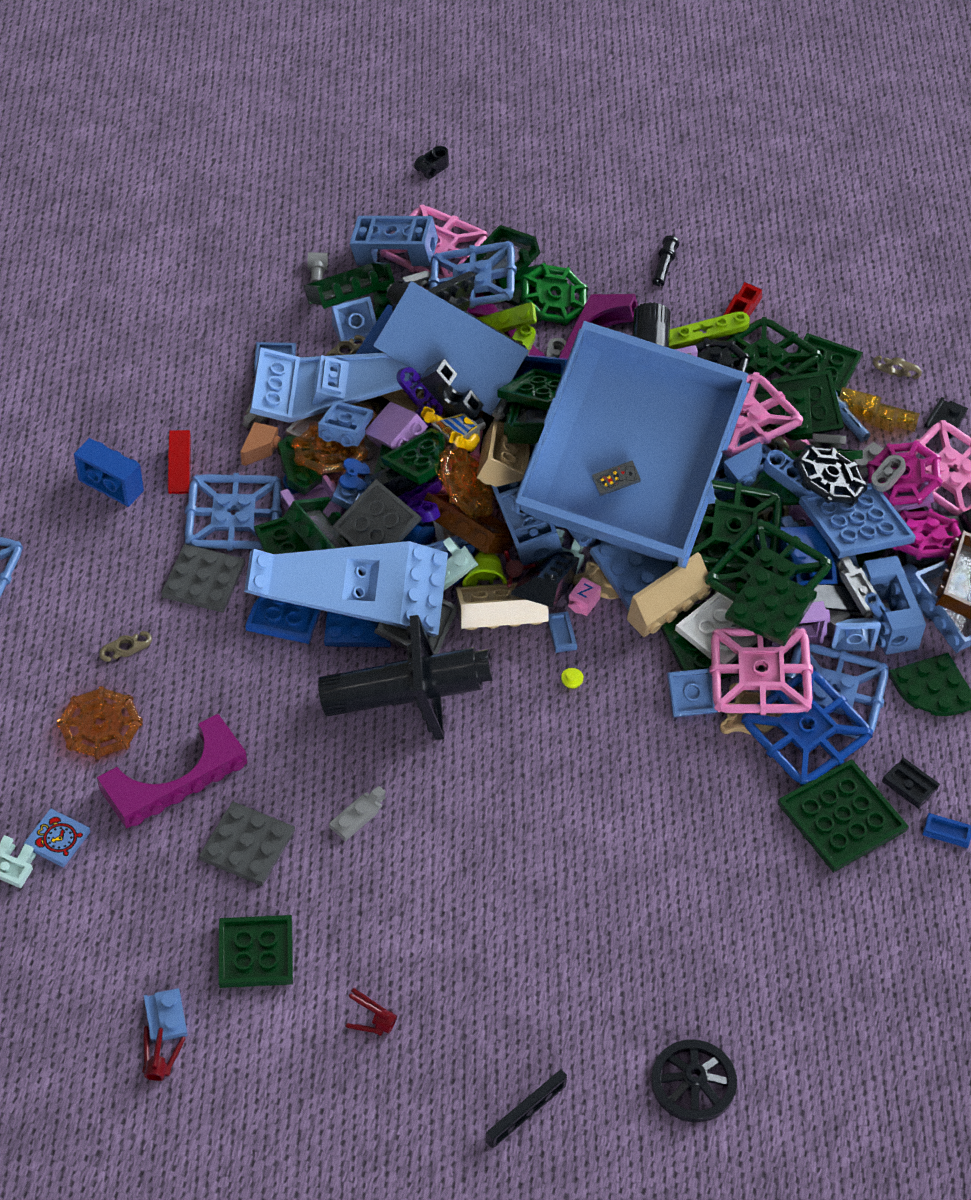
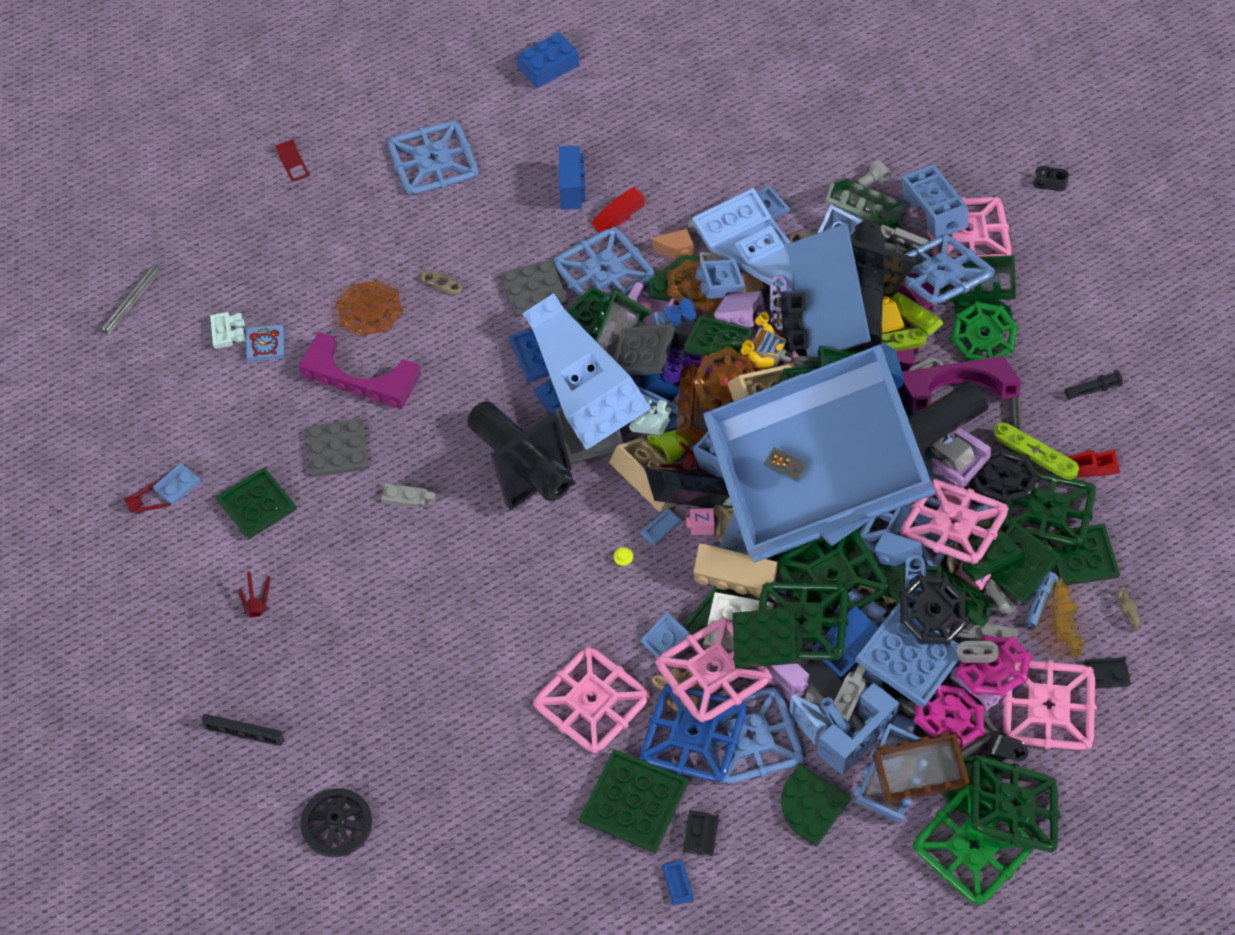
camera: 60 degrees right, 5 degrees up
none -> bright pink plate [533,646,651,754]

